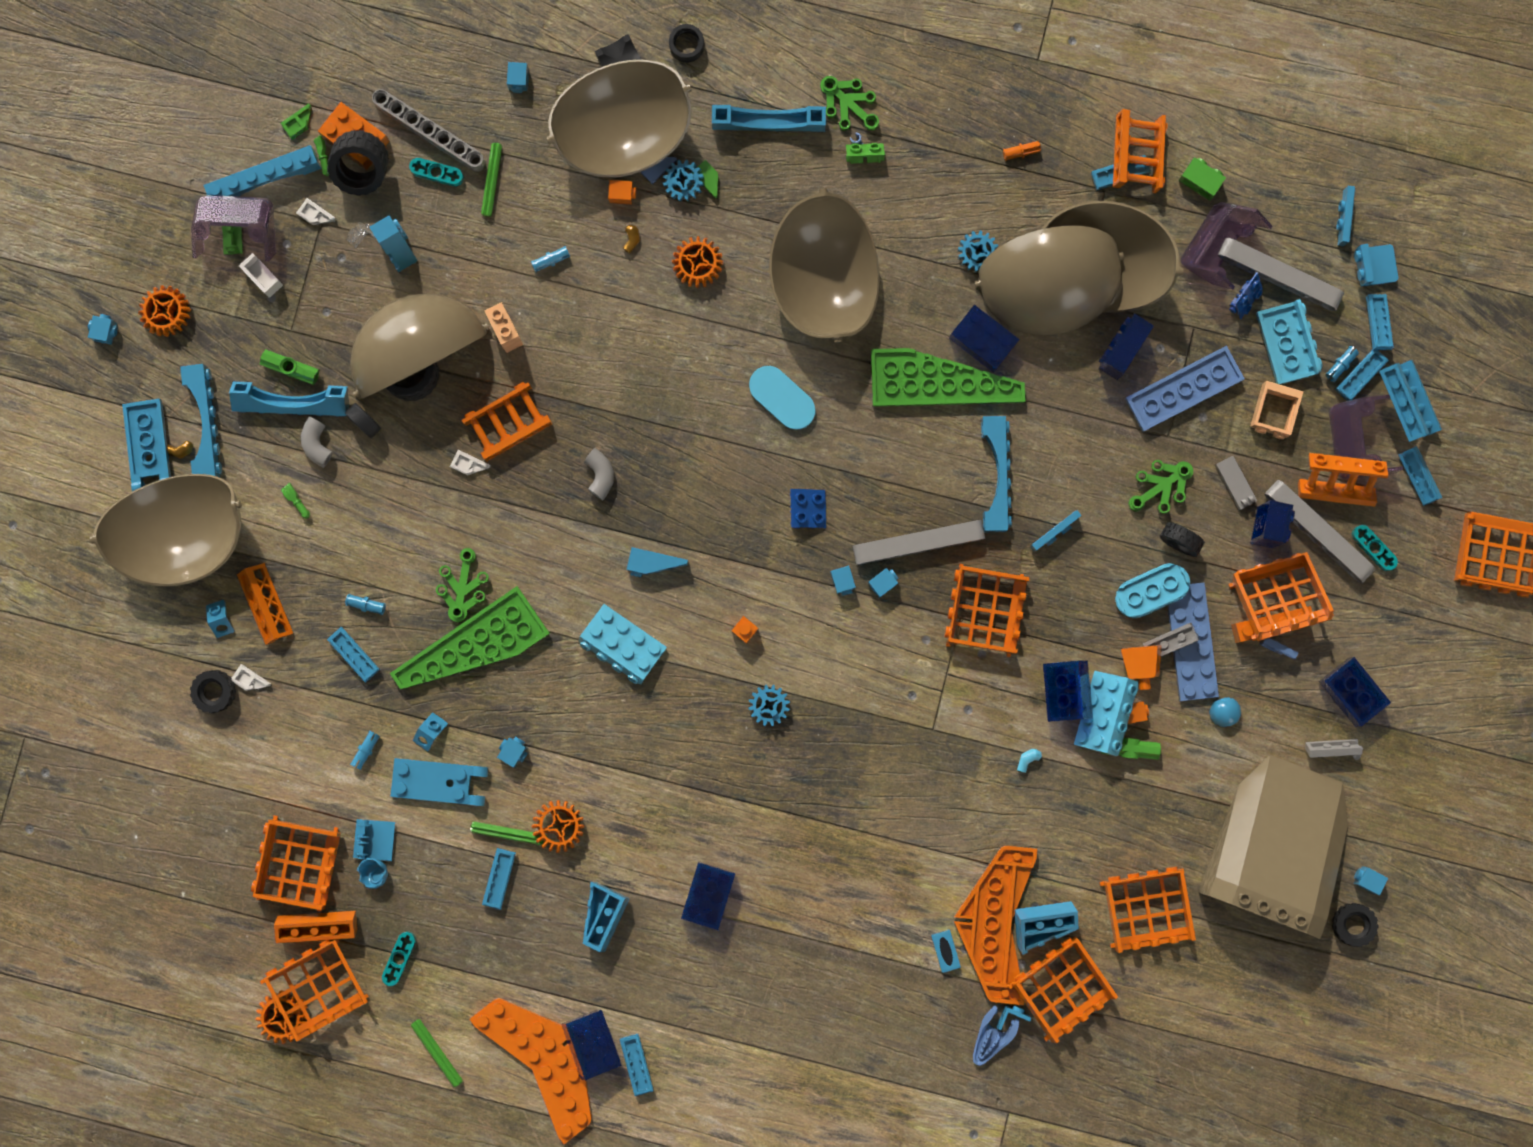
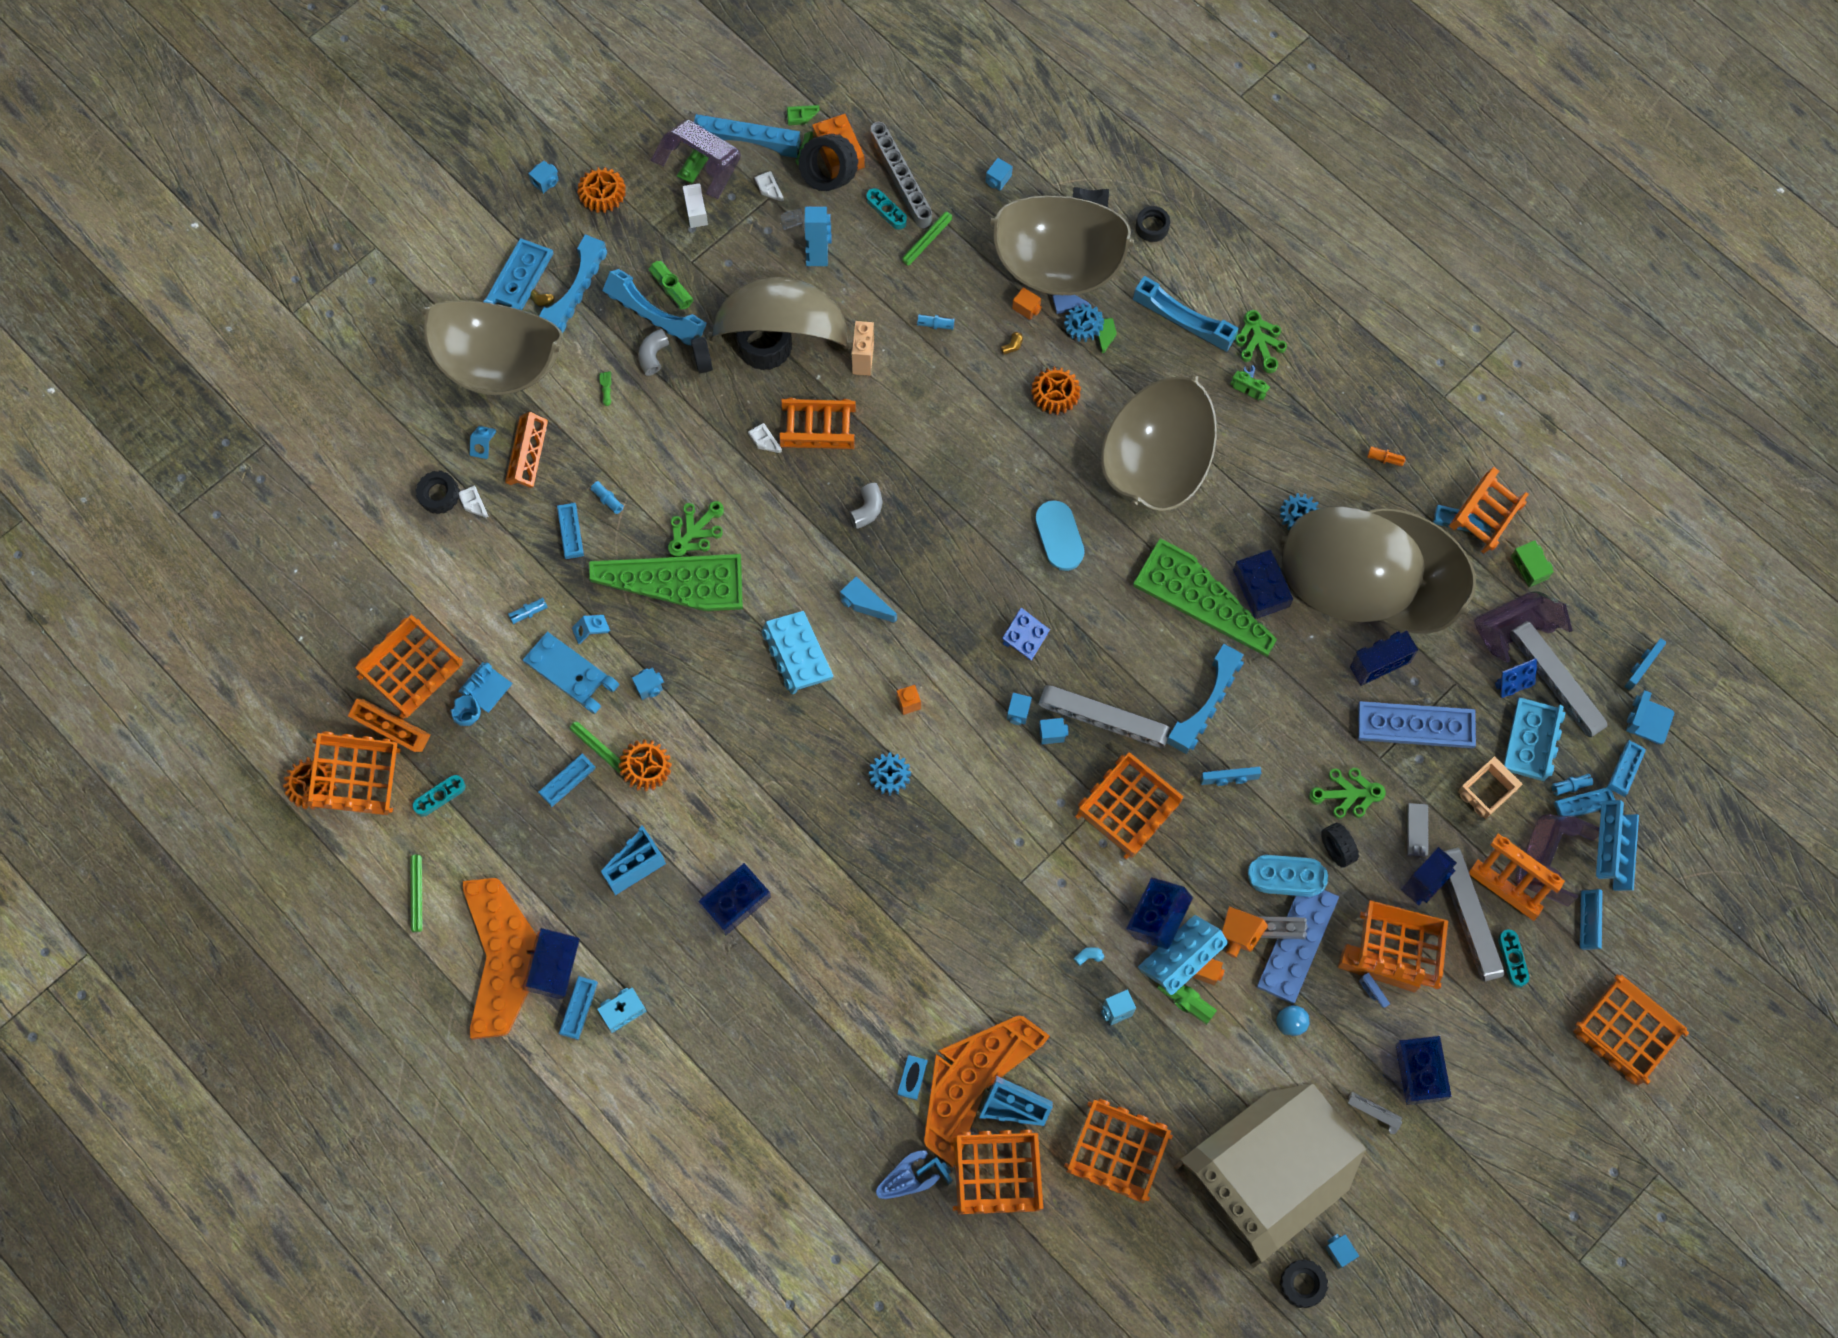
camera: 30 degrees right, 15 degrees down
none -> medium azure brick [598,988,647,1033]
none -> medium azure brick [1101,990,1136,1025]

